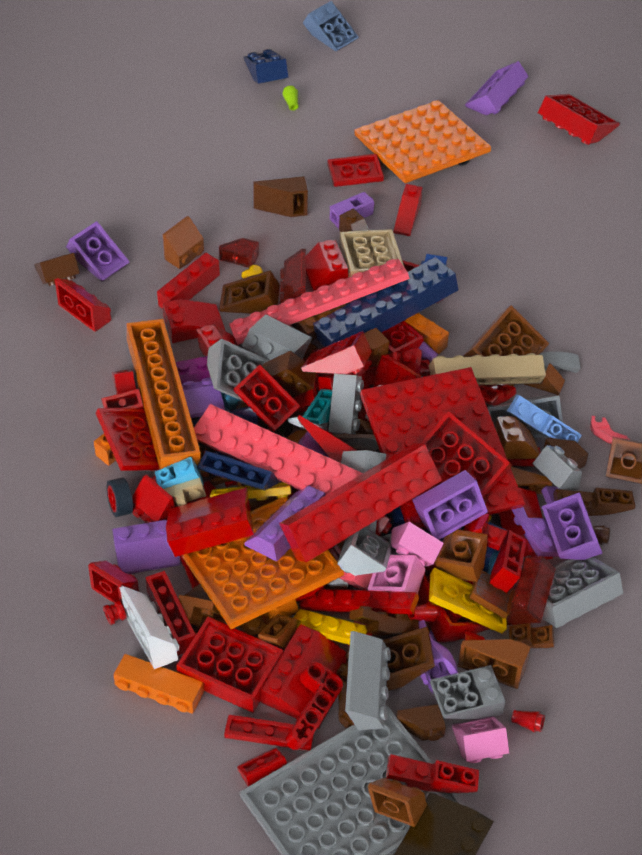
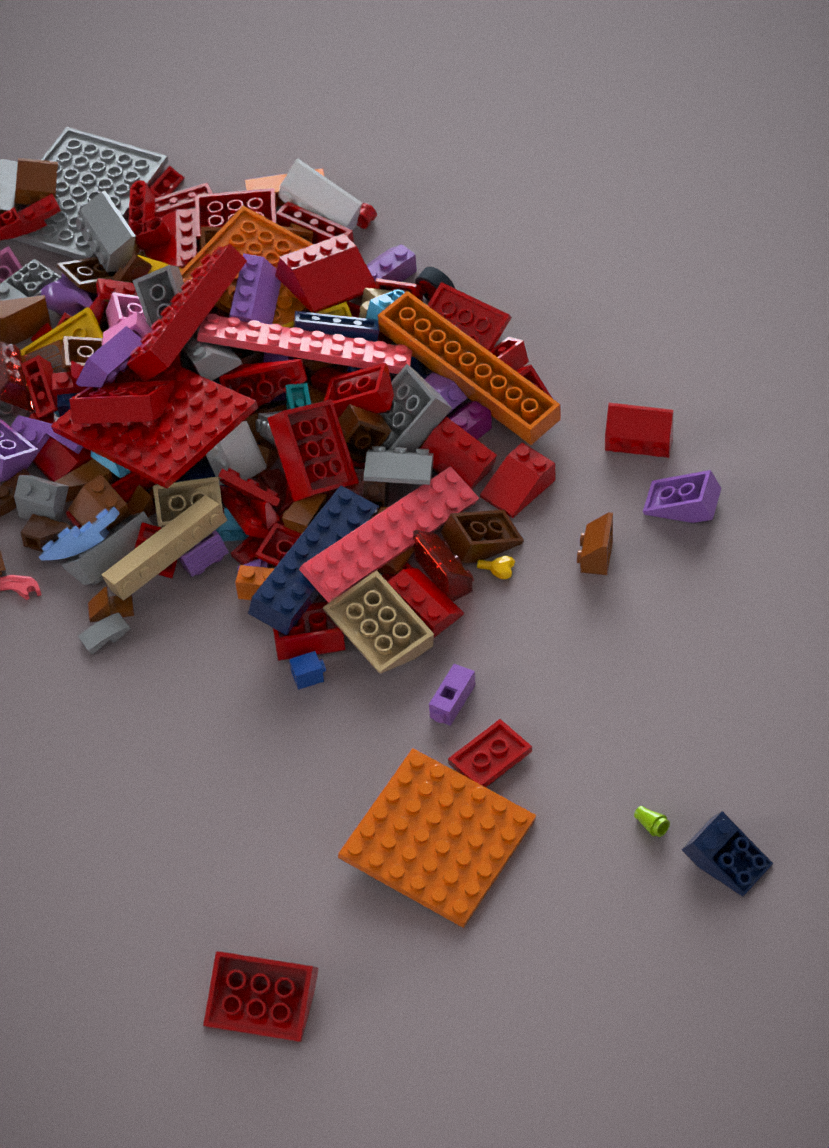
camera: 155 degrees right, 0 degrees up
reddish brown slope [34,253,80,286] -> none
red slope [88,560,139,607] -> none
red brick [157,252,220,309] -> none
clear red slope [219,238,259,268] -> none
reddish brown slope [253,176,308,217] -> none
sand blue slope [303,1,359,51] -> none
reddish brown slope [339,208,369,232] -> none
red slope [393,184,423,236] -> none
reddish brown slope [396,704,446,741] -> none
dark orange slope [463,305,549,386] -> none
medium lavender slope [465,61,529,115] -> none

